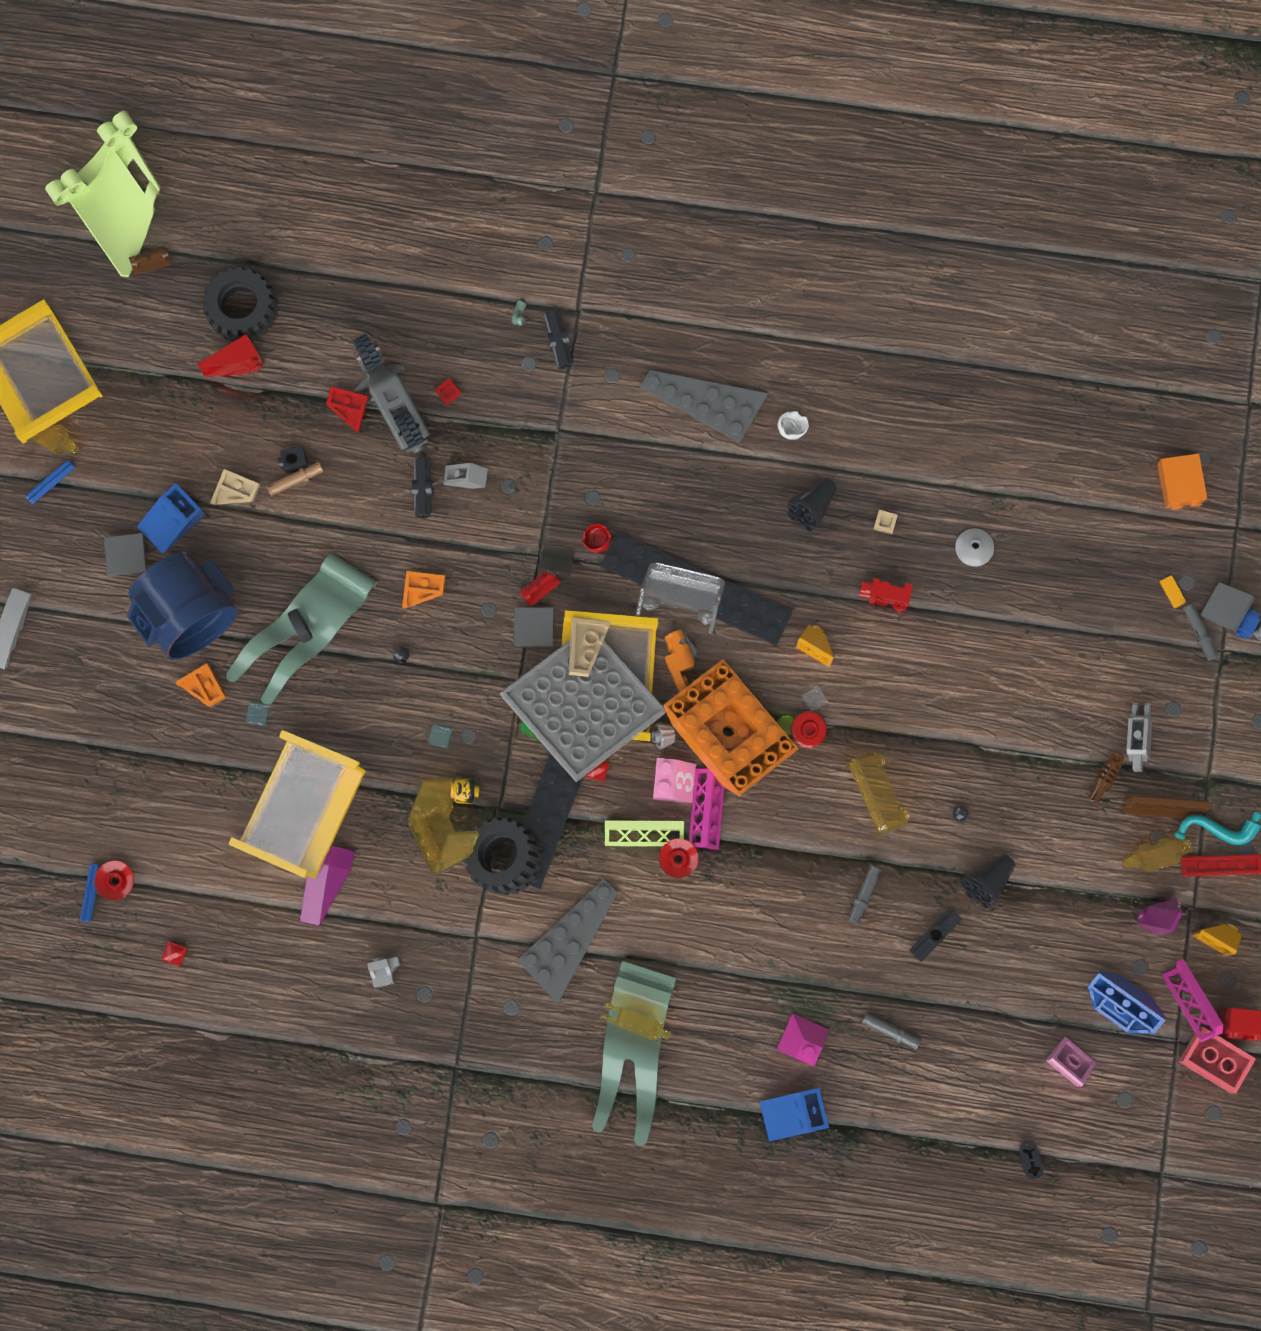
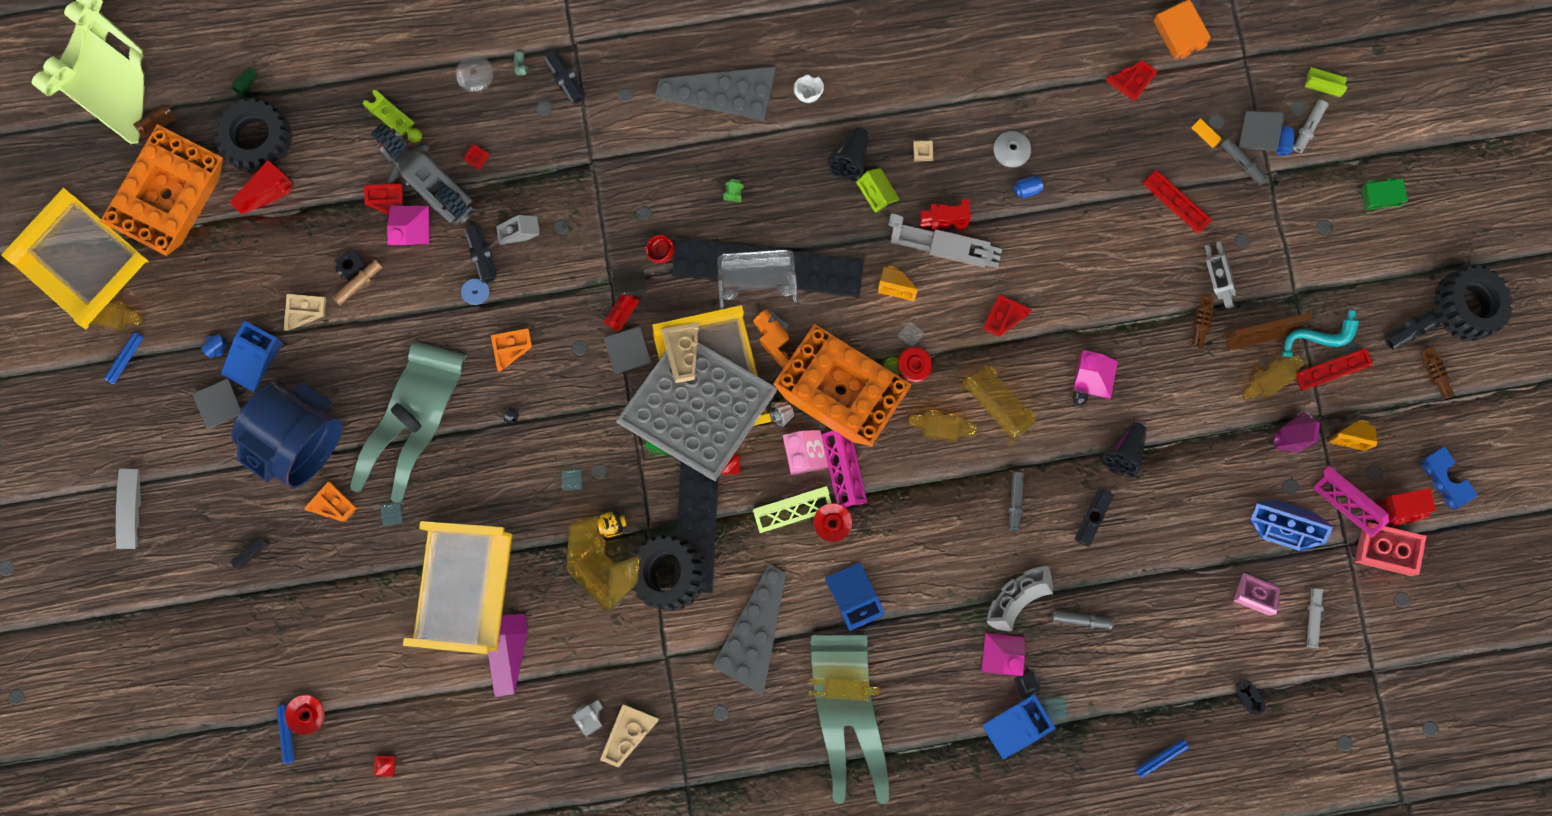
camera: 20 degrees left, 0 degrees up
none -> orange slope [100,124,223,256]
none -> blue piece [201,334,228,359]
none -> black tile [230,538,270,569]
none -> dark green cone [231,67,257,96]
none -> lime plate [363,90,422,143]
none -> dark pink slope [387,206,430,245]
none -> clear dish [456,56,493,92]
none -> medium blue piece [461,279,489,305]
none -> tan wing [600,705,659,767]
none -> bright green brick [723,179,744,202]
none -> blue slope [825,563,885,631]
none -> lime panel [856,168,899,213]
none -> light grey hinge [889,214,1002,268]
none -> clear yellow hinge [908,410,977,443]
none -> red wing [982,295,1032,337]
none -> light grey brick [987,566,1053,631]
none -> blue brick [1014,176,1043,199]
none -> black tile [1014,672,1041,697]
none -> clear light blue tile [1044,698,1068,720]
none -> dark pink slope [1073,350,1118,399]
none -> red wing [1106,61,1158,102]
none -> blue axle [1135,739,1189,778]
none -> red tile [1143,169,1212,234]
none -> light grey pin [1306,588,1324,648]

